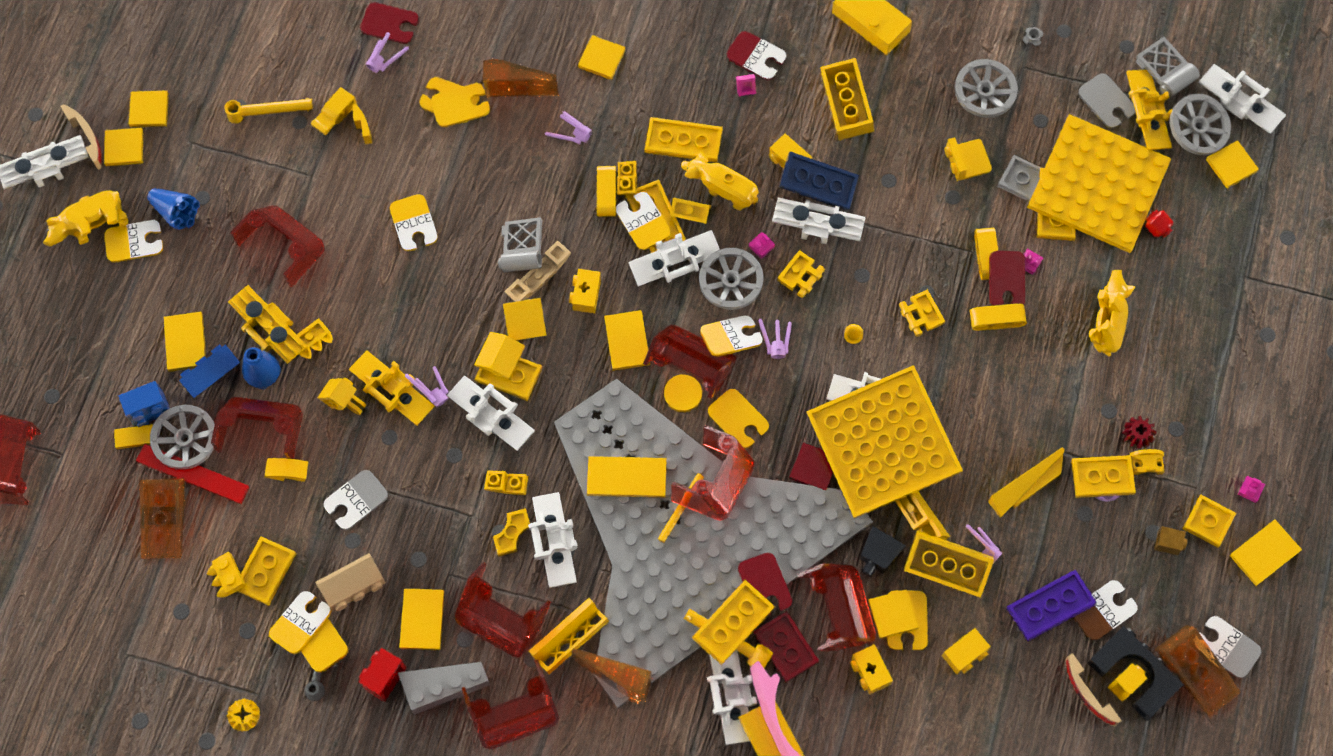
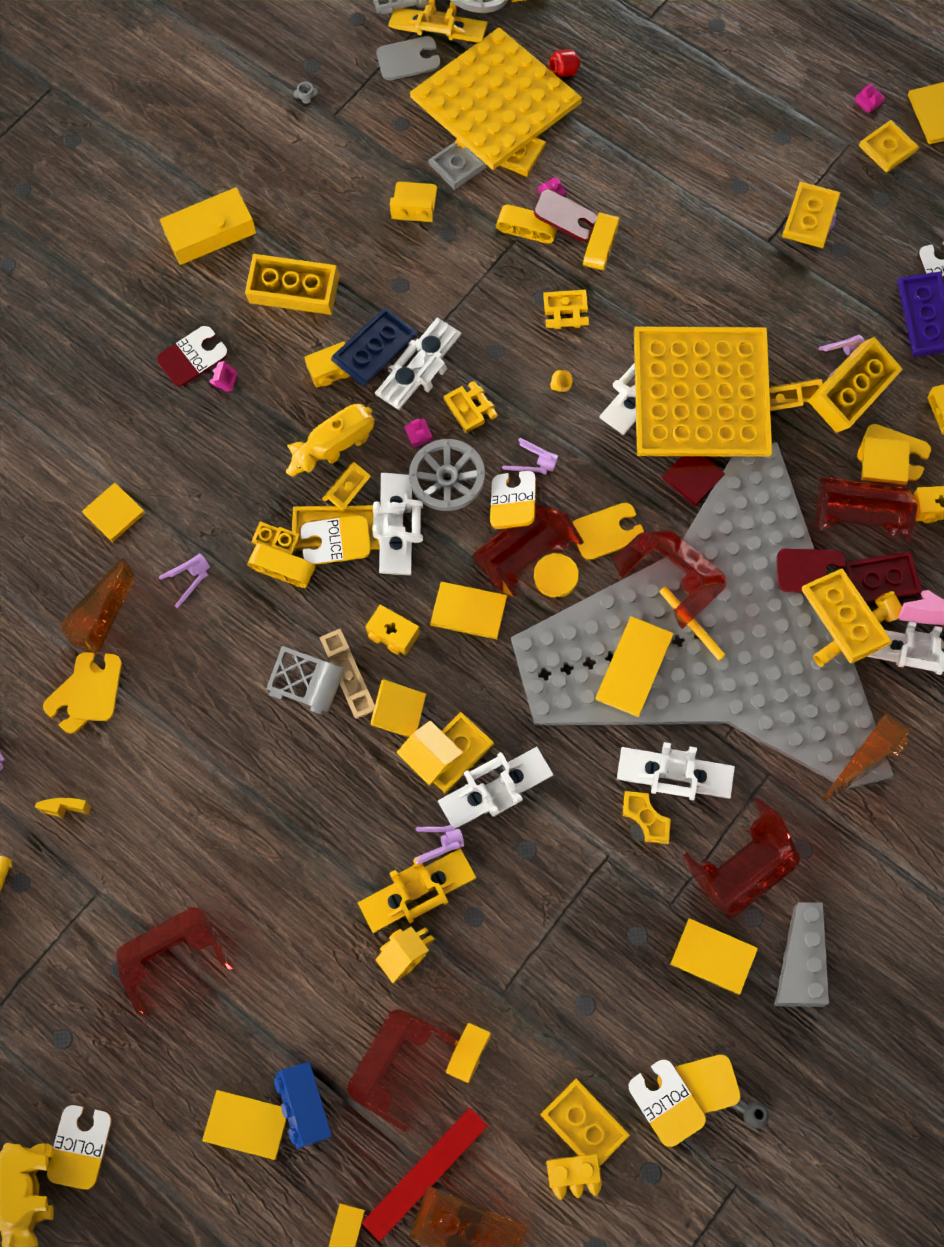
camera: 65 degrees left, 0 degrees up
blue brick [118,381,170,427] -> none
blue cone [147,188,200,230] -> none
light grey wheel [150,405,217,469] -> none
yellow gear [227,698,260,731] -> none
yellow piece [228,285,307,364] -> none
blue cone [242,347,281,389] -> none
yellow plate [297,318,333,359] -> none
yellow piece [311,87,357,135] -> none
tan slope [316,553,386,611] -> none
piece [324,470,388,530] -> none
red brick [359,648,407,702] -> none
piece [390,194,438,251] -> none
clear red windscreen [461,659,559,749] -> none
yellow slope [484,471,528,495] -> none
yellow fence [529,598,609,675] -> none
yellow tile [645,117,723,163] -> none
black torso [860,526,906,577] -> none
light grey wheel [955,59,1018,118] -> none
yellow wedge [988,447,1064,518] -> none
yellow animal [1089,270,1135,357] -> none
dark red gear [1122,415,1157,449] -> none
yellow piece [1129,449,1164,475] -> none
pearl gold brick [1154,526,1187,556] -> none

